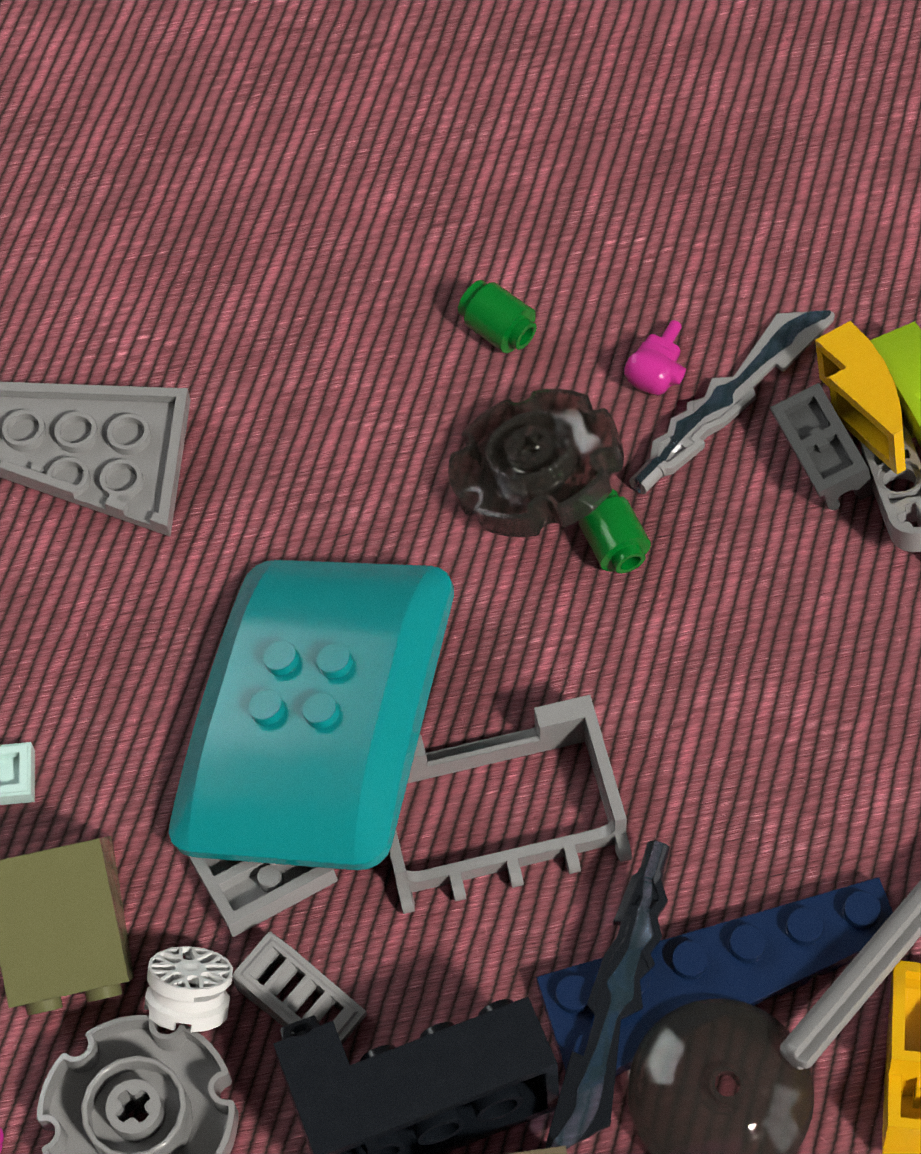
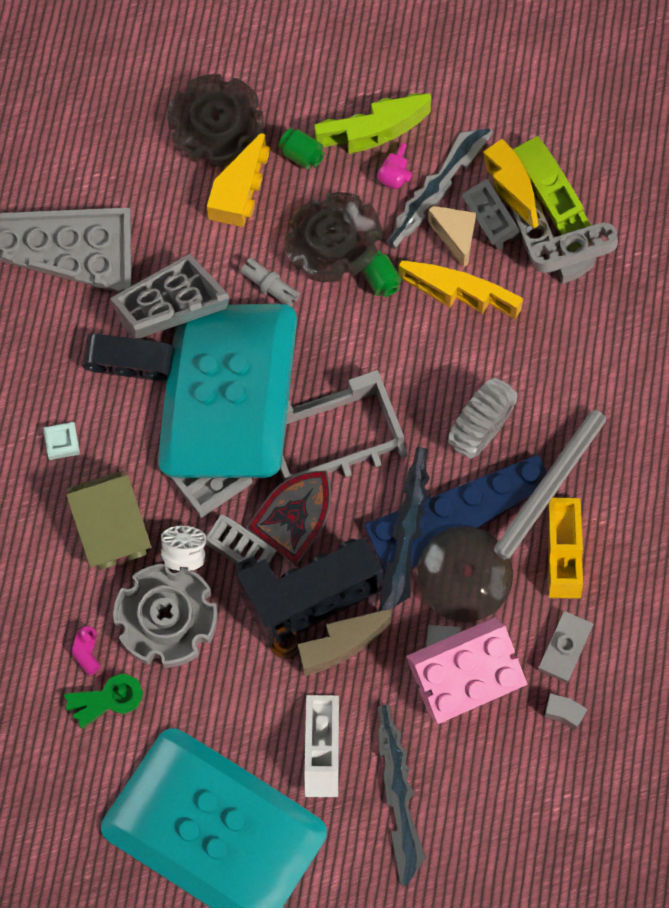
camera: 10 degrees left, 10 degrees up
none -> black beam [82,334,174,381]
none -> light grey wedge [110,254,229,339]
none -> clear smoke piece [167,74,264,167]
none -> yellow slope [207,133,270,227]
none -> light grey pin [240,258,300,307]
none -> shield [246,470,331,566]
none -> lime slope [314,93,431,154]
none -> yellow slope [398,261,523,320]
none -> tan slope [428,206,476,267]
none -> light grey gear [448,377,518,459]

